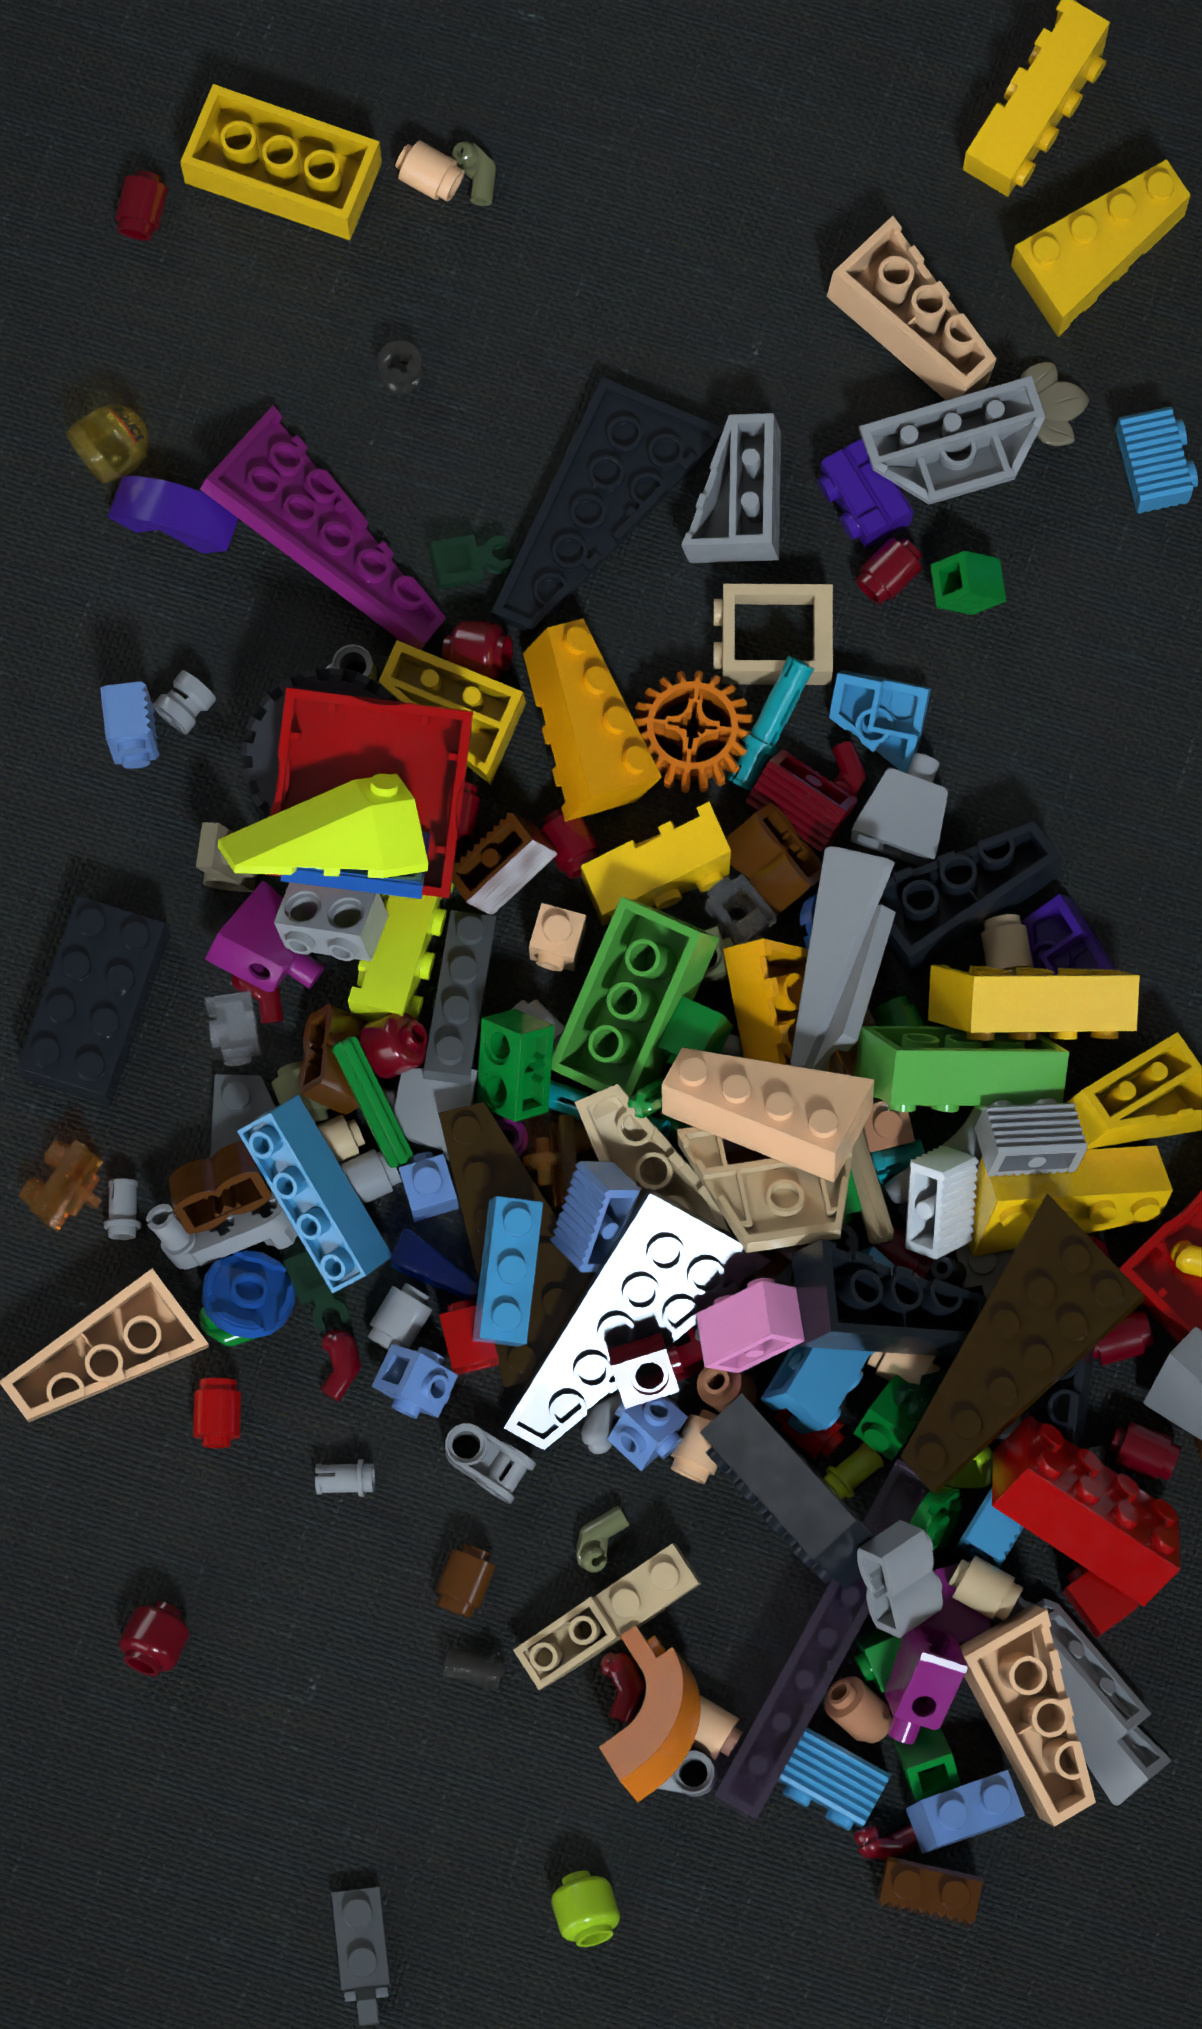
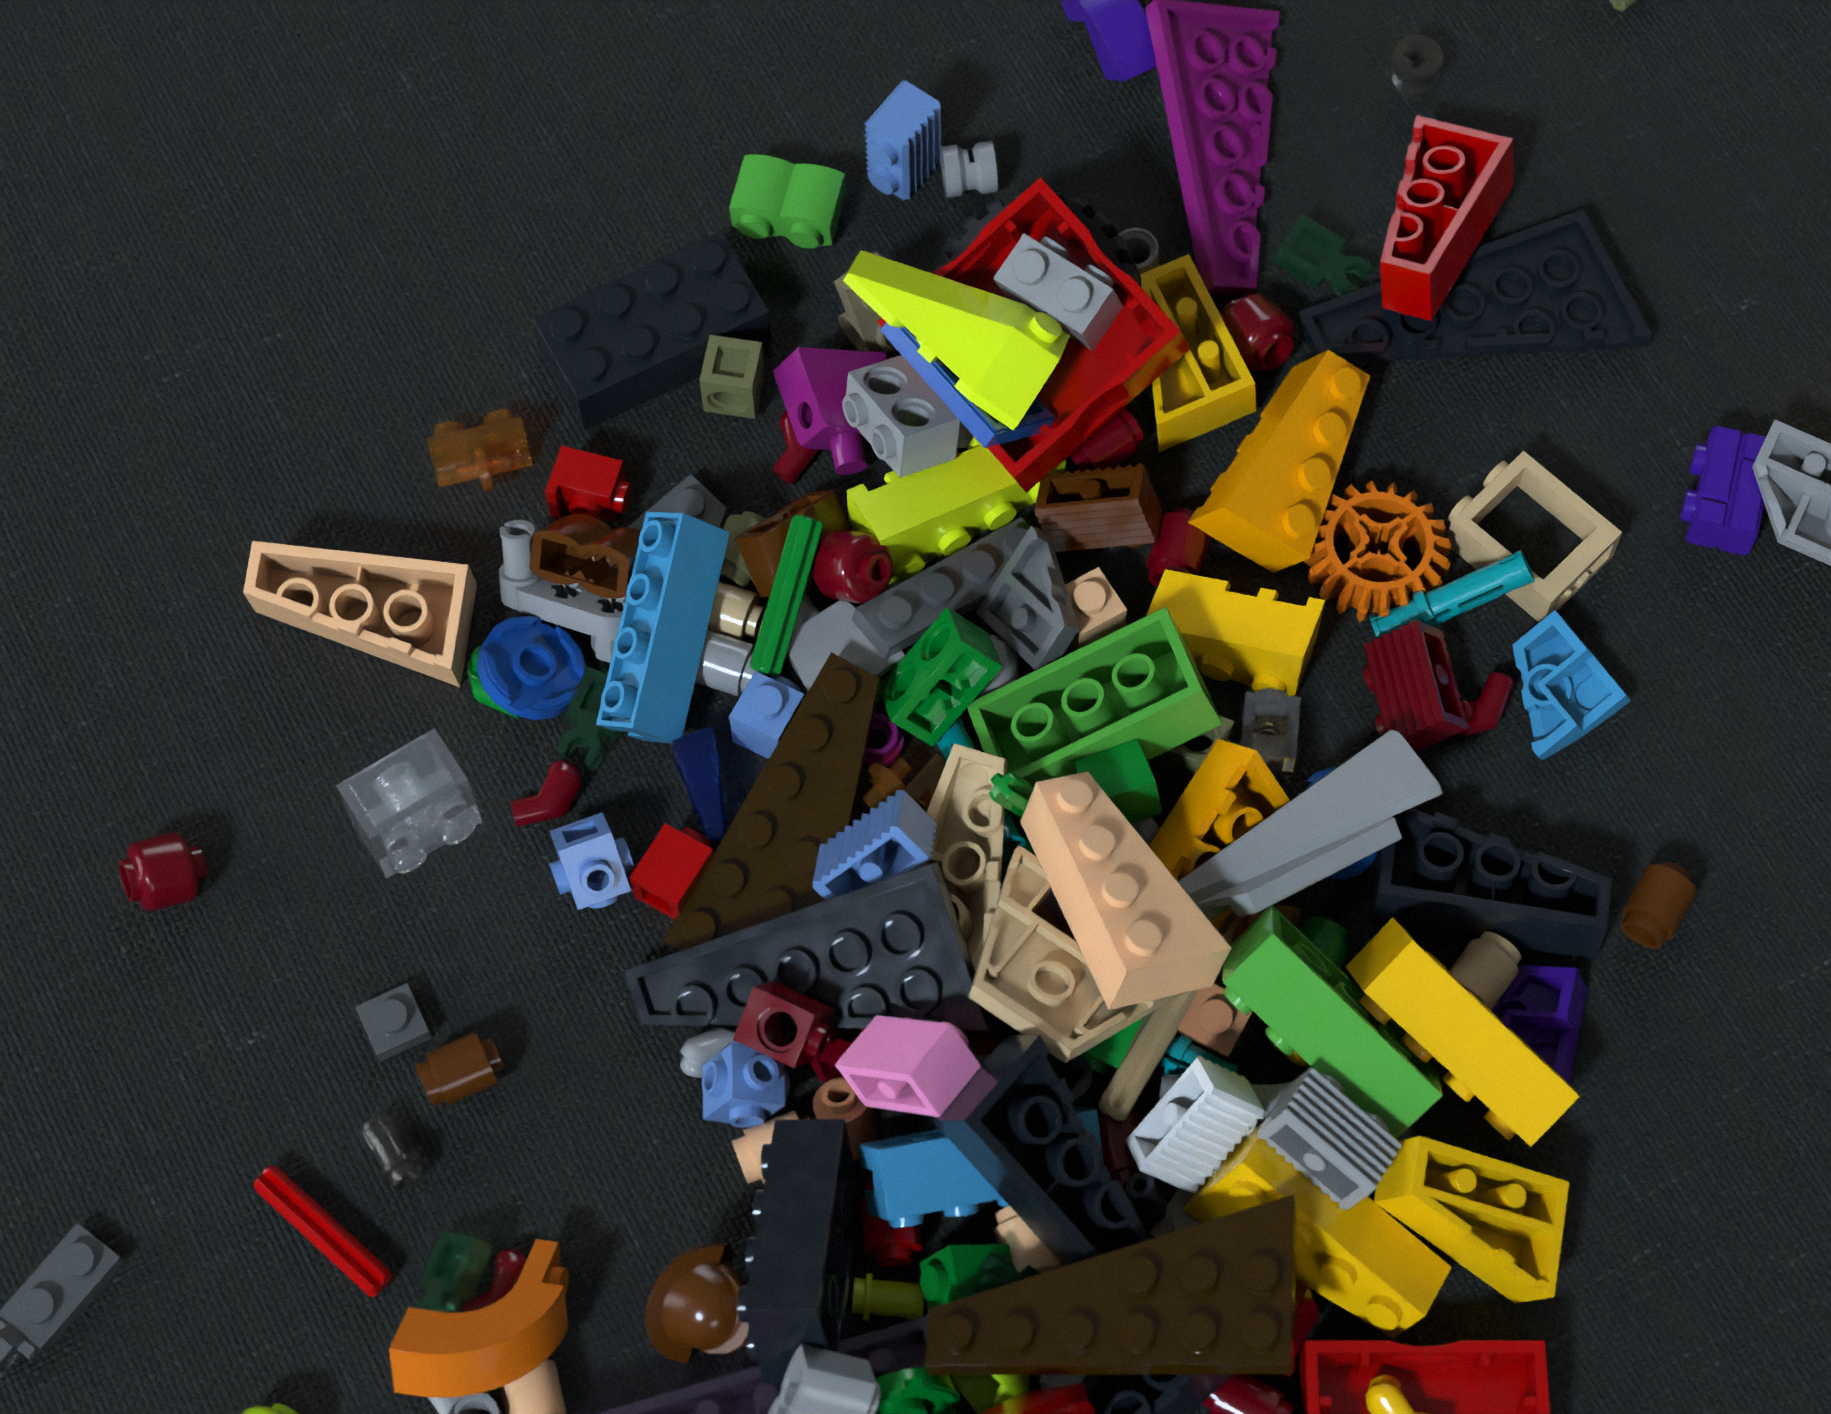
camera: 45 degrees right, 10 degrees down
light grey pin [104,1179,141,1240] -> none
red brick [193,1378,241,1448] -> none
clear brick [205,991,261,1066] -> none
light grey pin [315,1459,375,1497] -> none
light grey brick [367,1283,432,1350] -> none
light grey piece [445,1423,536,1504] -> none
dark azure brick [472,1196,543,1347] -> none
tan slope [513,1543,702,1690] -> none
olive arm [576,1506,629,1573] -> none
light grey wedge [681,413,781,563] -> none
reddish brown brick [726,803,822,915] -> none
light grey torso [850,753,949,867] -> none
dark red brick [855,538,922,605] -> none
green brick [931,551,1006,615] -> none
none -> red axle [253,1165,392,1297]
none -> clear brick [336,728,482,879]
none -> dark grey plate [355,983,432,1062]
none -> clear green plate [414,1230,494,1313]
none -> red brick [545,445,632,522]
none -> reddish brown helmet [644,1242,749,1364]
none -> olive brick [699,335,765,419]
none -> bright green brick [729,154,847,248]
none -> dark grey wing [975,526,1079,670]
none -> light grey brick [993,234,1123,352]
none -> red wedge [1380,115,1513,321]
none -> reddish brown brick [1620,862,1697,949]

